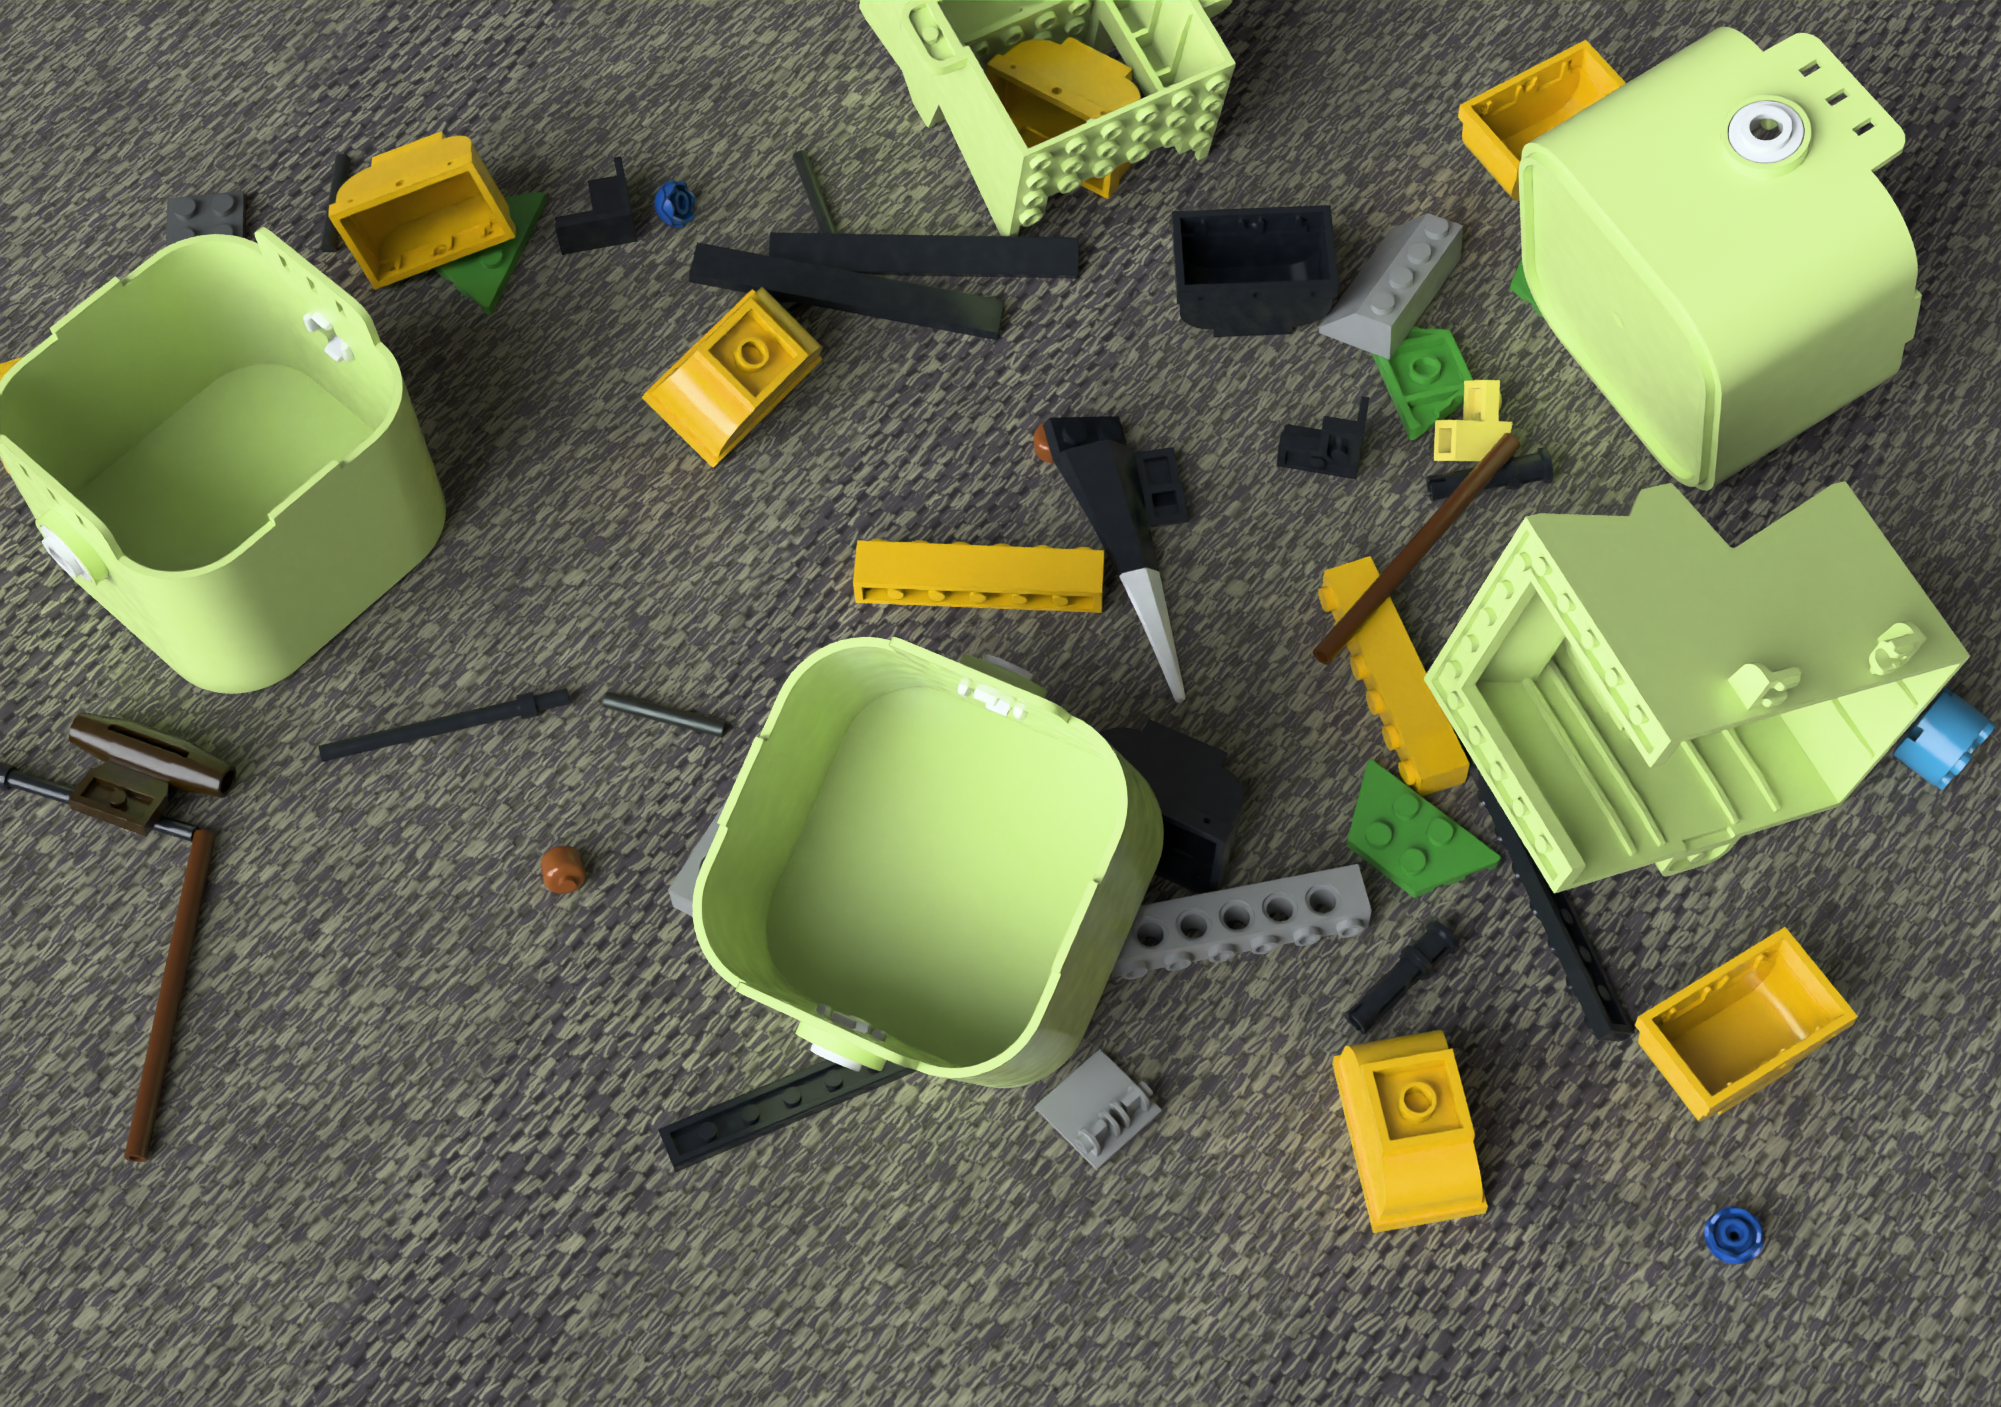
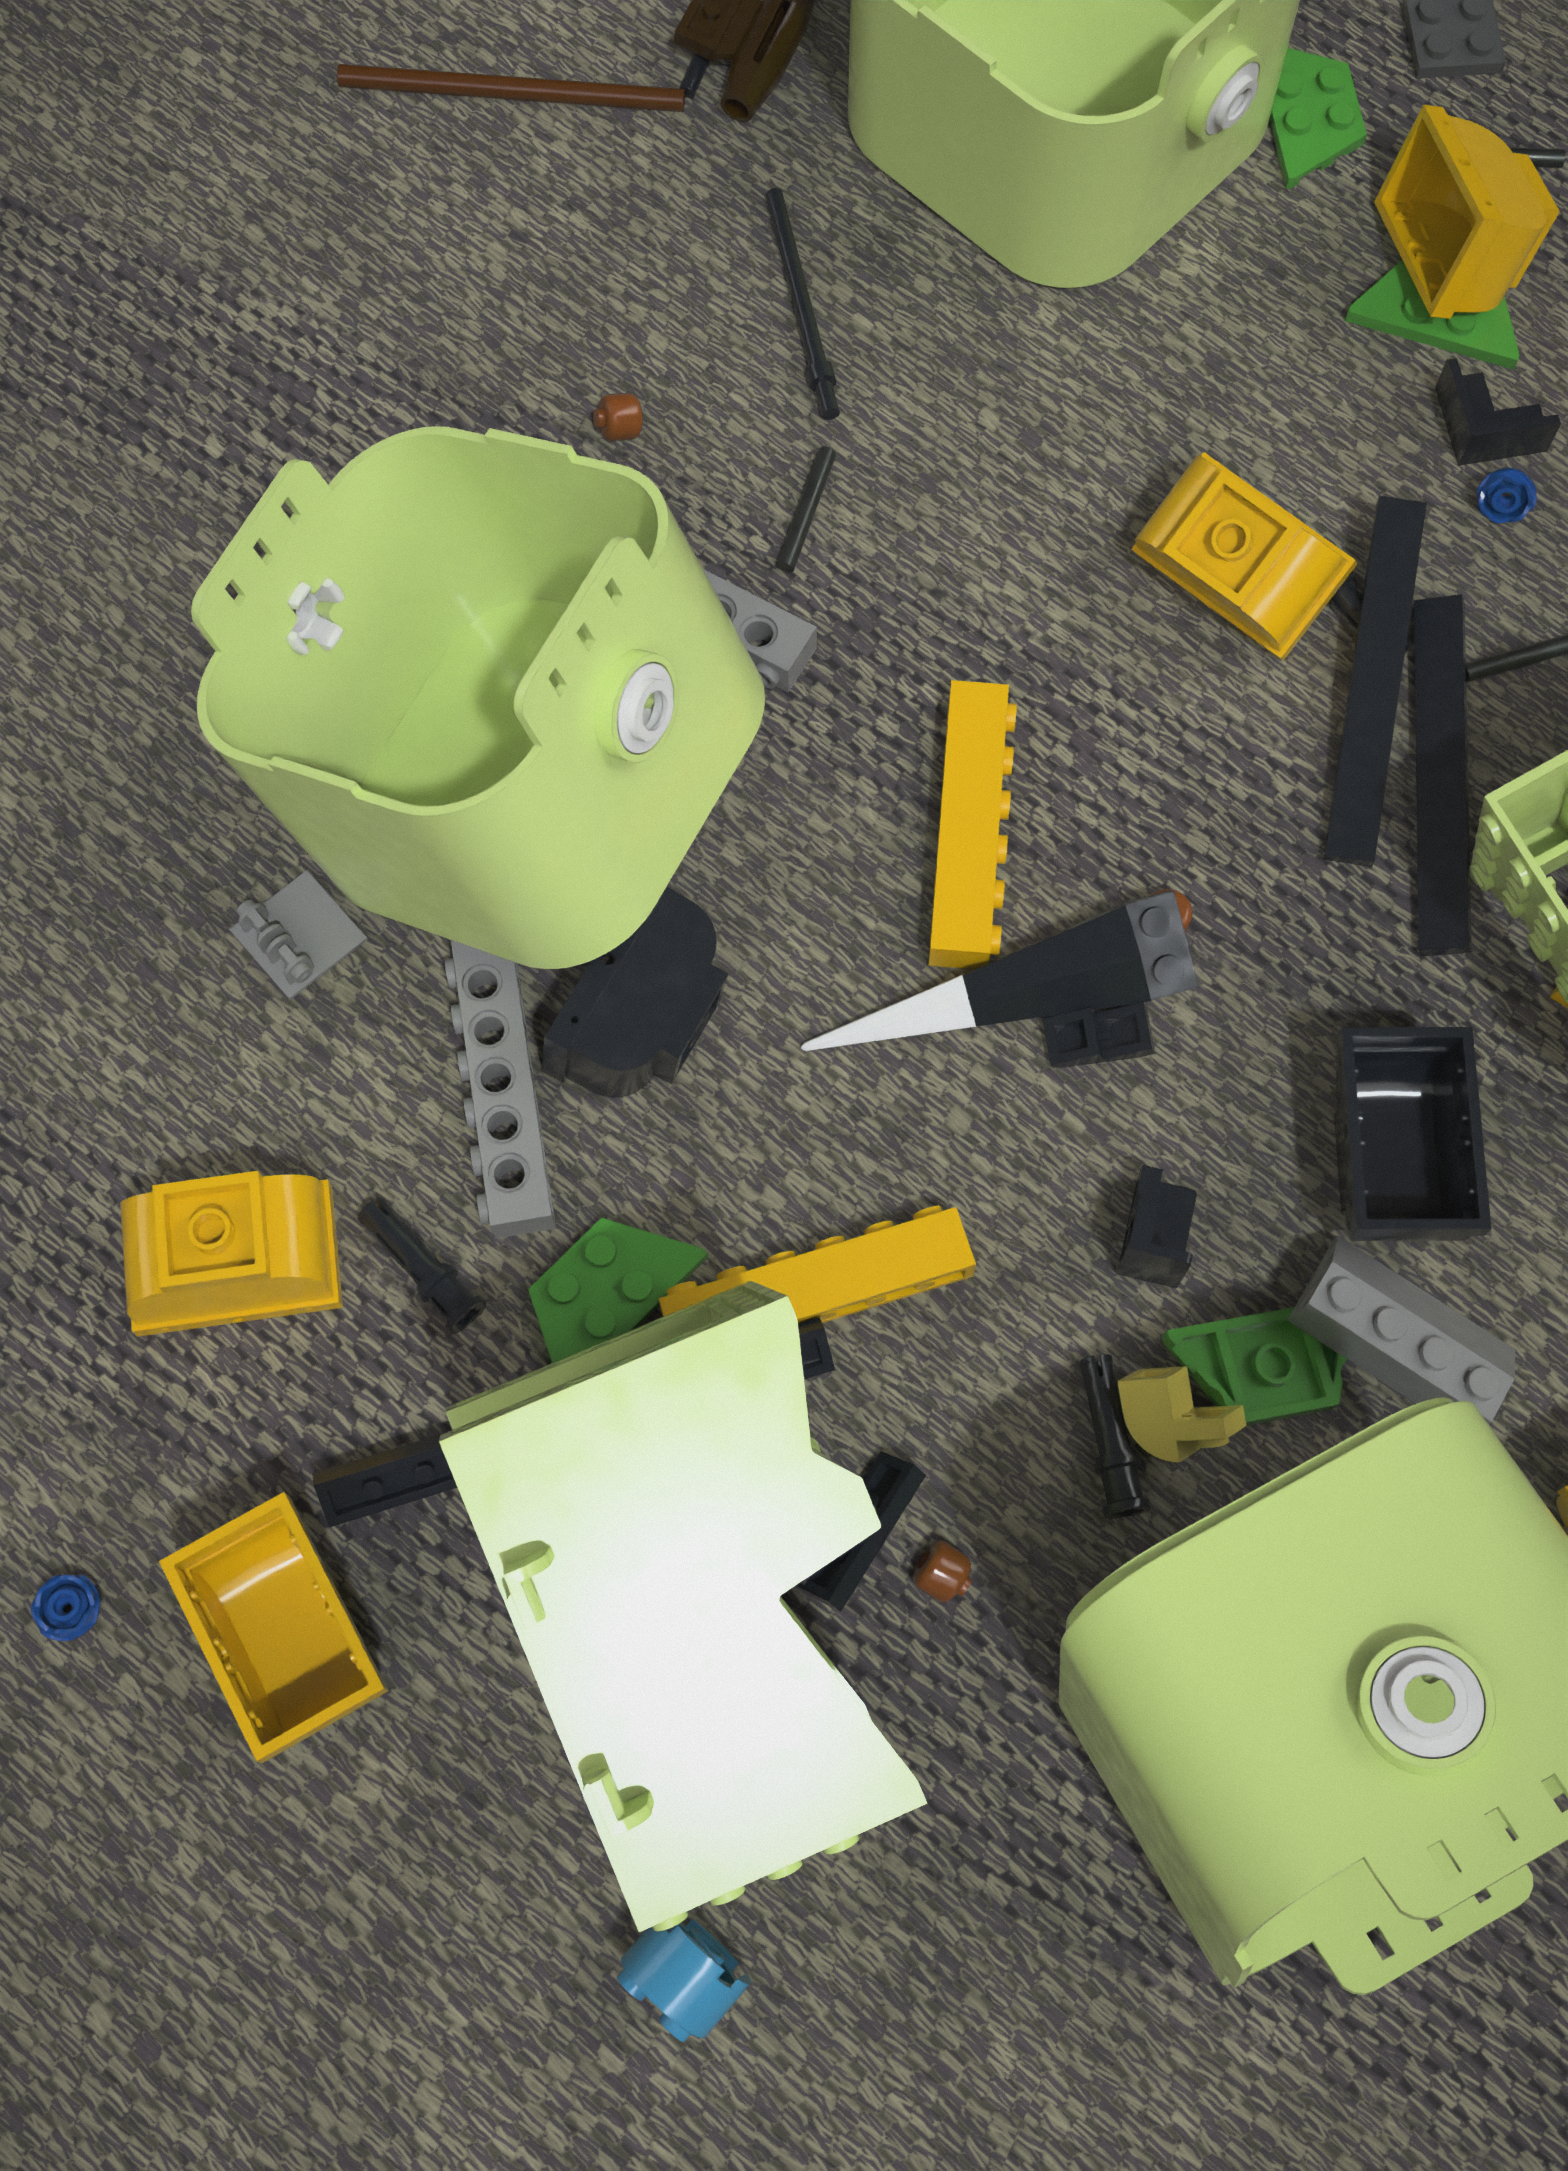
camera: 90 degrees right, 10 degrees up
reddish brown piece [1313,433,1520,665] -> none

